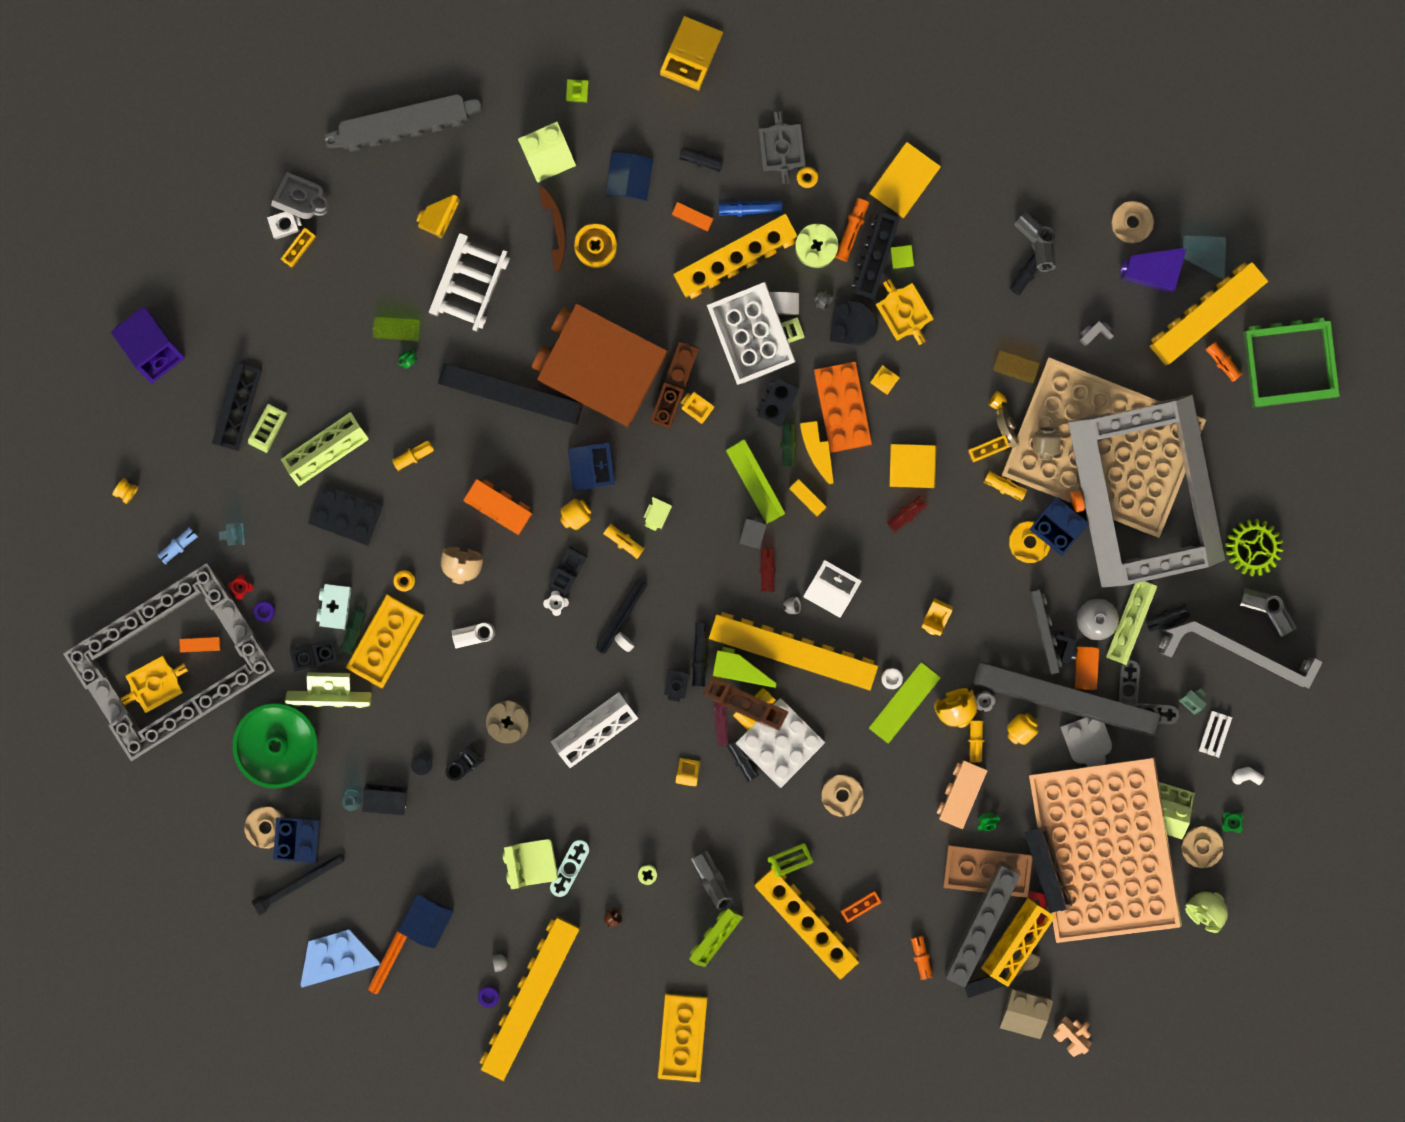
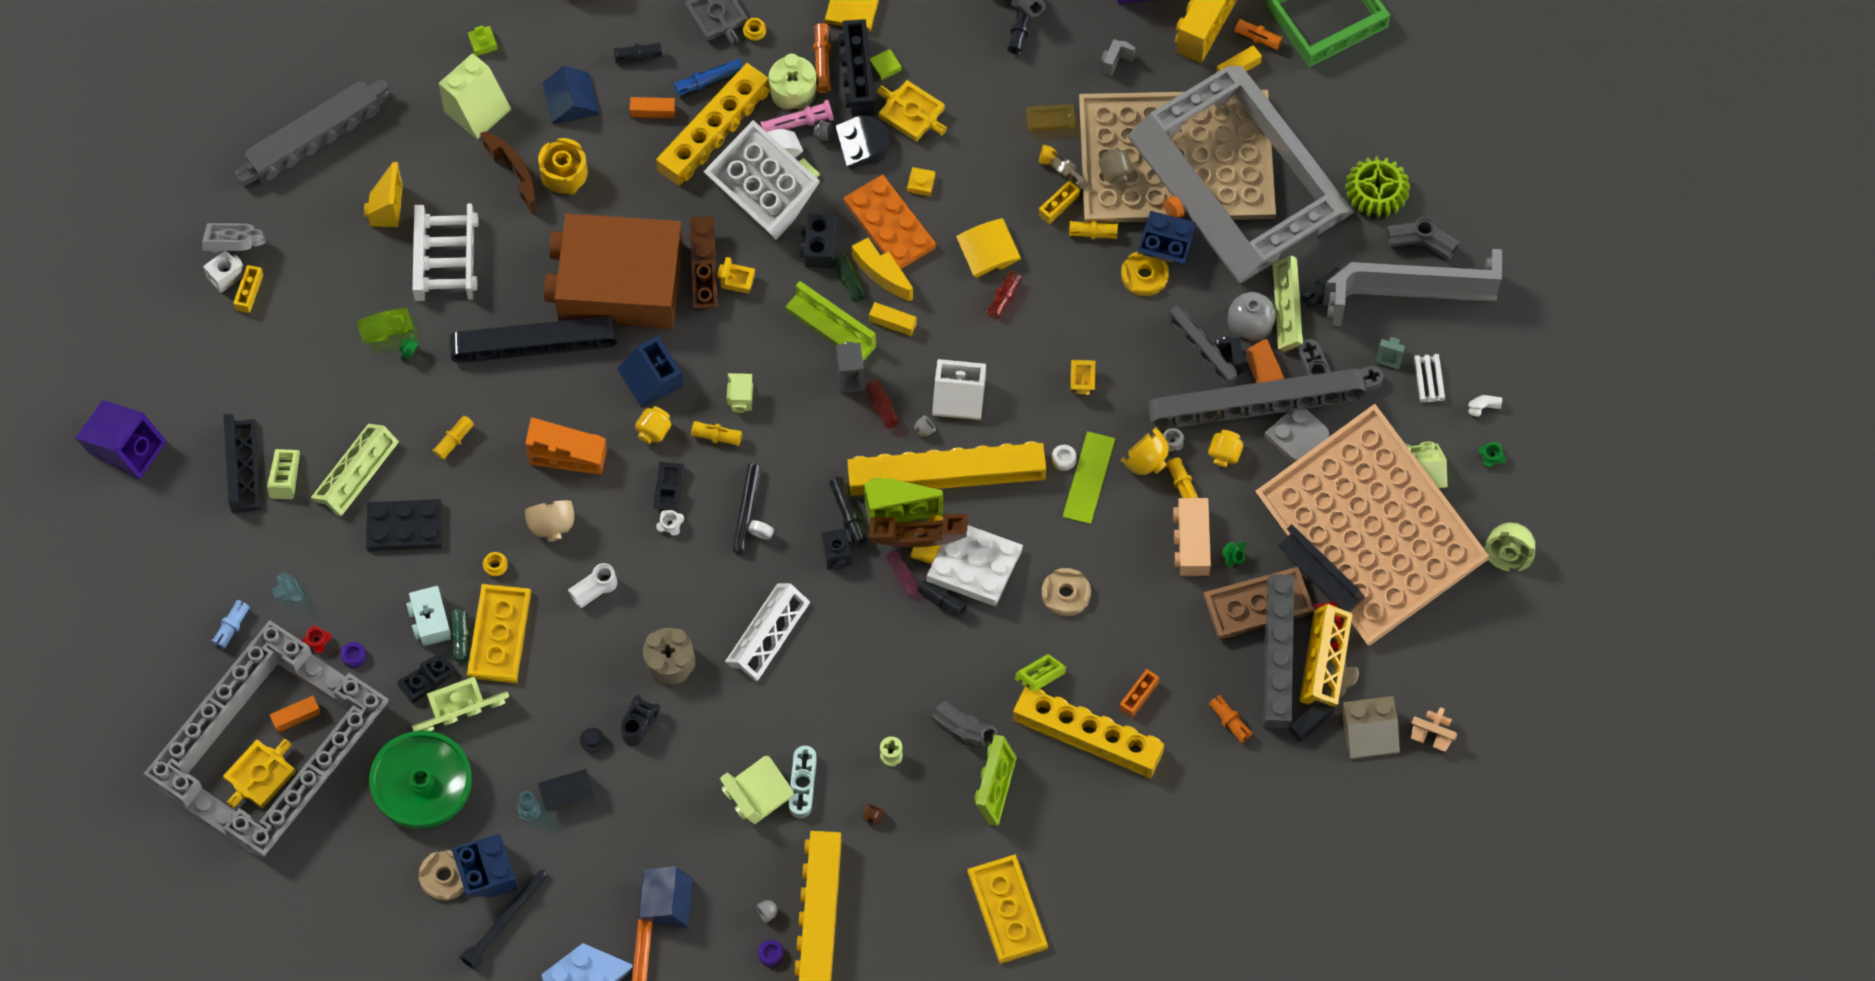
camera: 20 degrees left, 25 degrees down
yellow wheel [112,478,138,504] -> none
yellow slope [676,758,701,786] -> none
tan tile [1181,826,1223,868] -> none
none -> bright pink pin [760,100,834,132]
none -> yellow piece [1216,45,1262,73]

